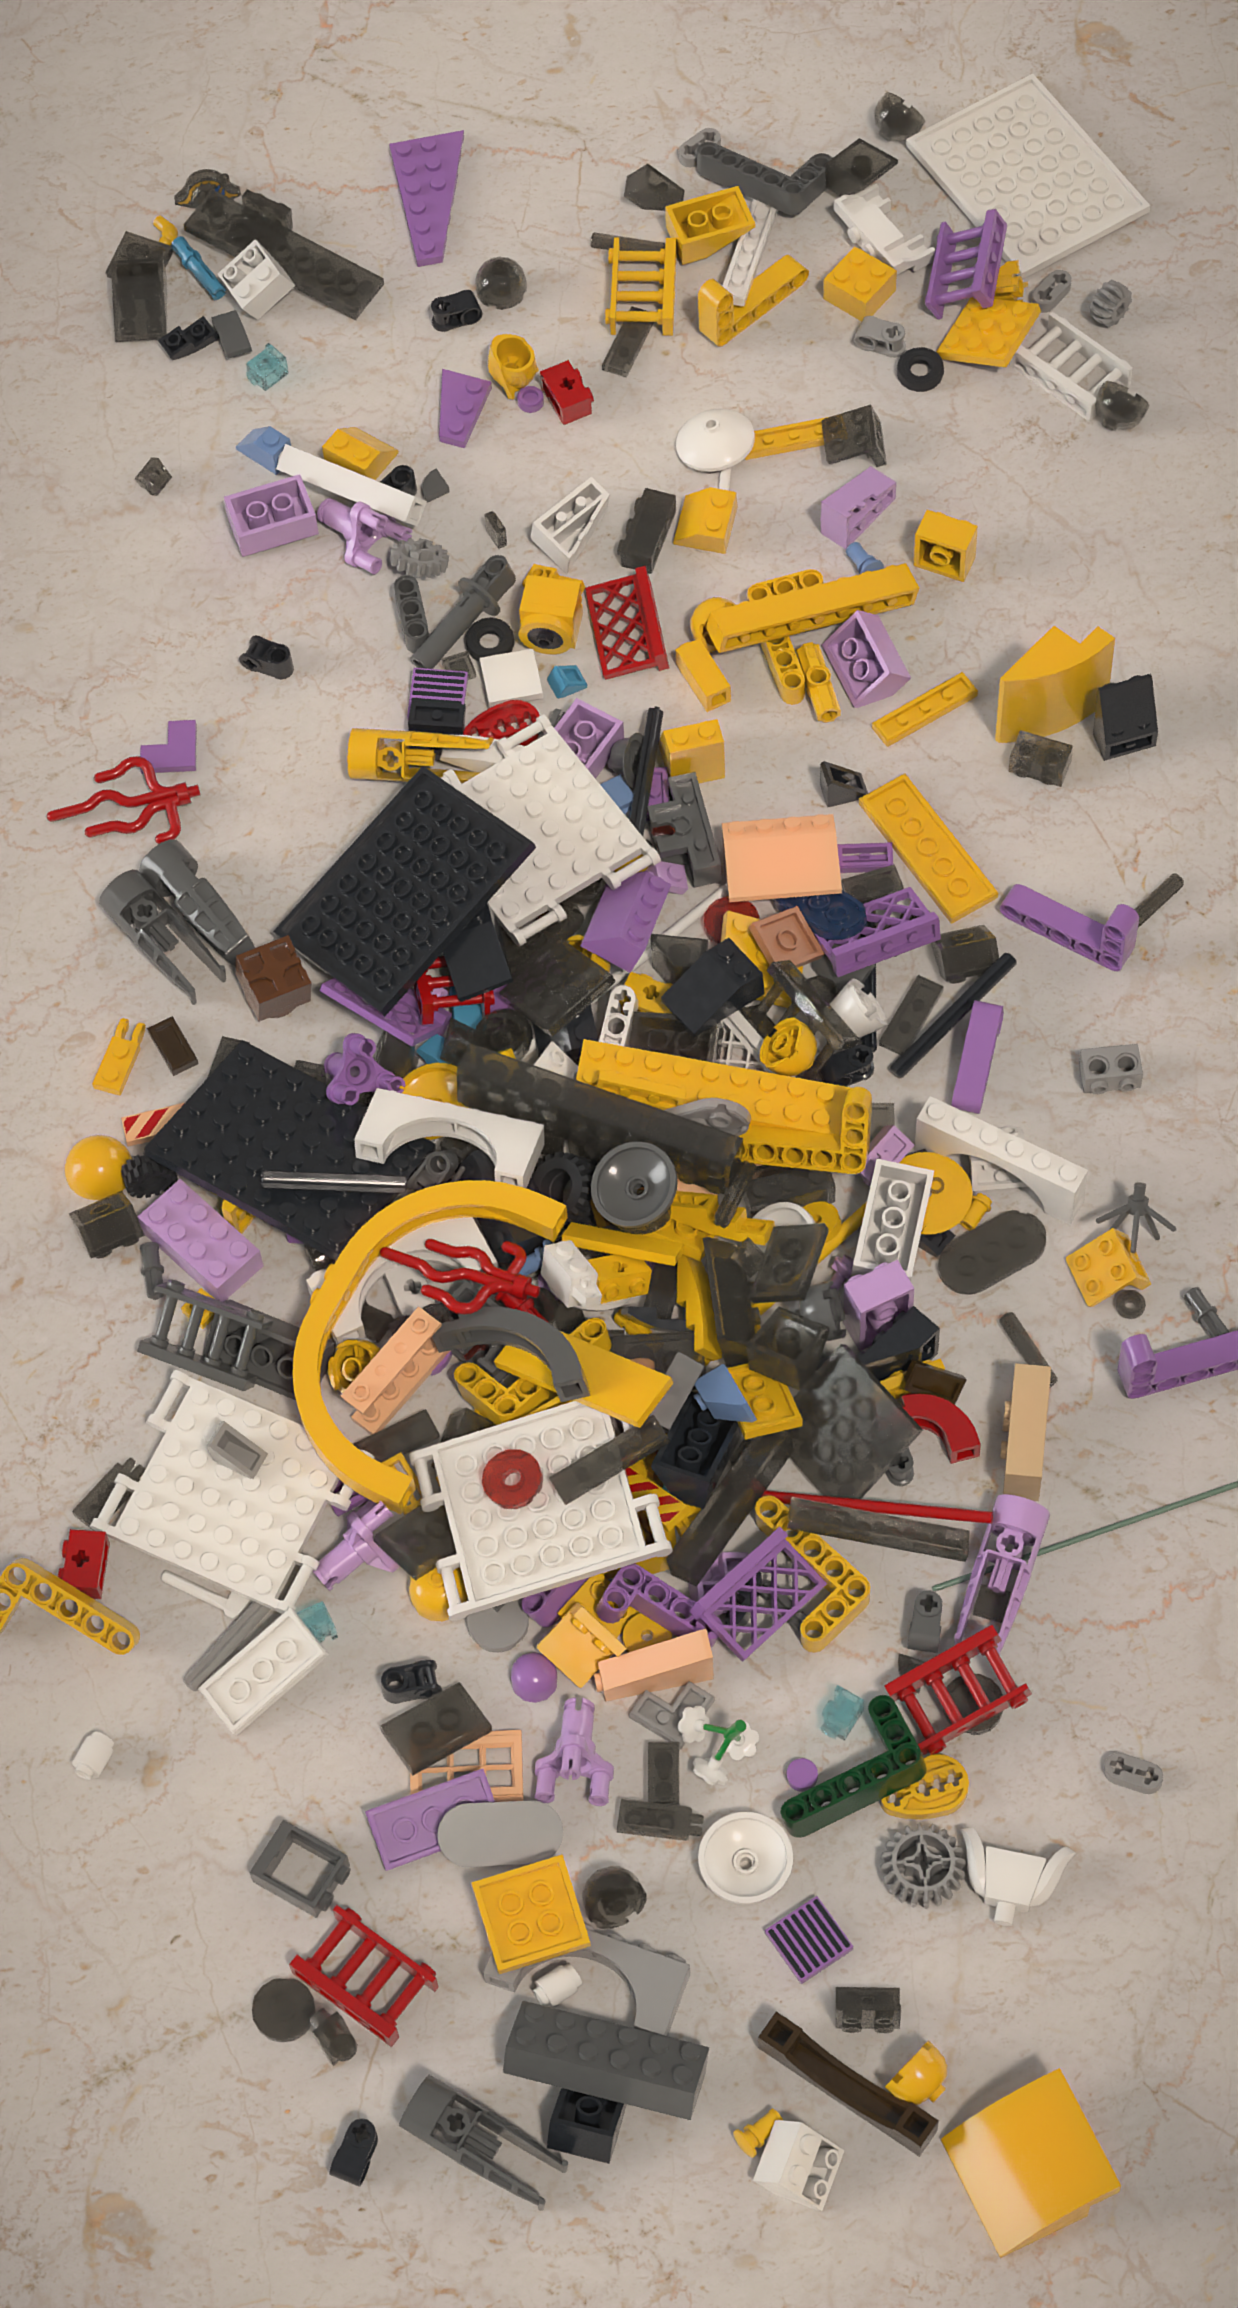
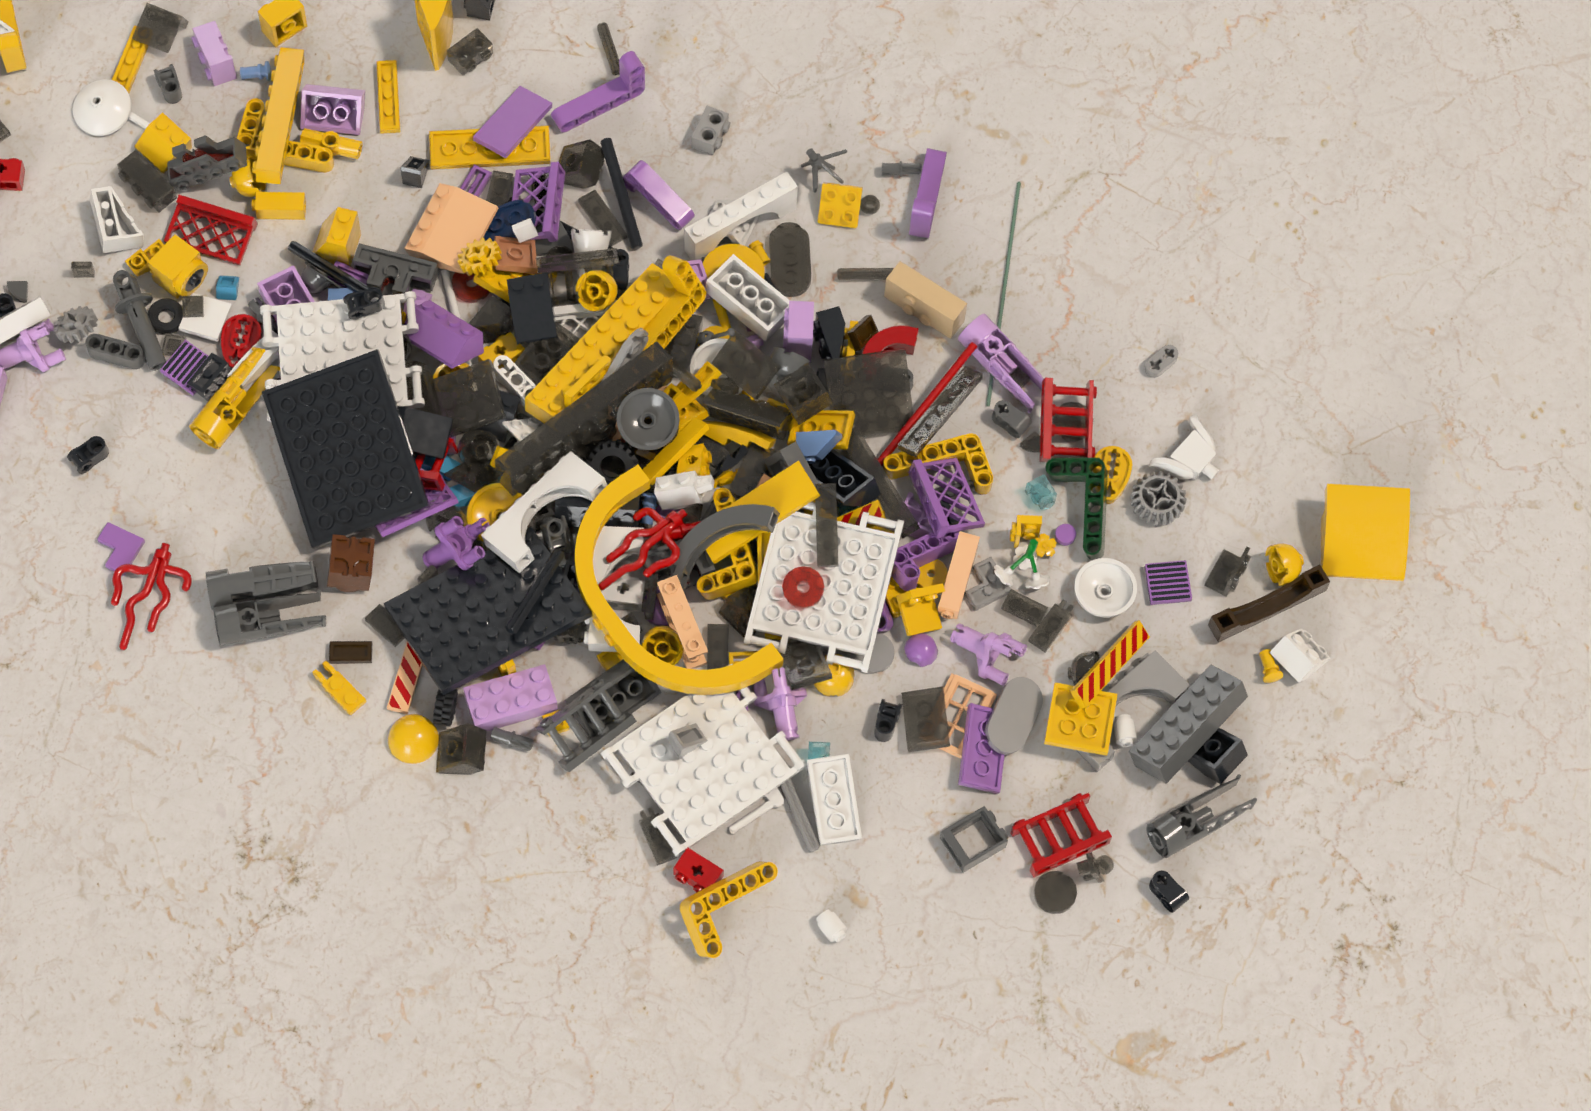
camera: 70 degrees left, 5 degrees up
none -> dark grey piece [153,64,182,104]
none -> dark grey piece [167,135,247,191]
none -> clear smoke tile [182,295,204,318]
none -> black piece [343,287,385,319]
none -> yellow gear [457,237,502,276]
none -> medium lavender tile [473,86,552,158]
none -> white tile [512,218,538,243]
none -> dark grey hinge [697,328,735,346]
none -> yellow bracket [1010,515,1042,548]
none -> yellow plant [1035,533,1057,558]
none -> yellow tile [1070,620,1150,708]

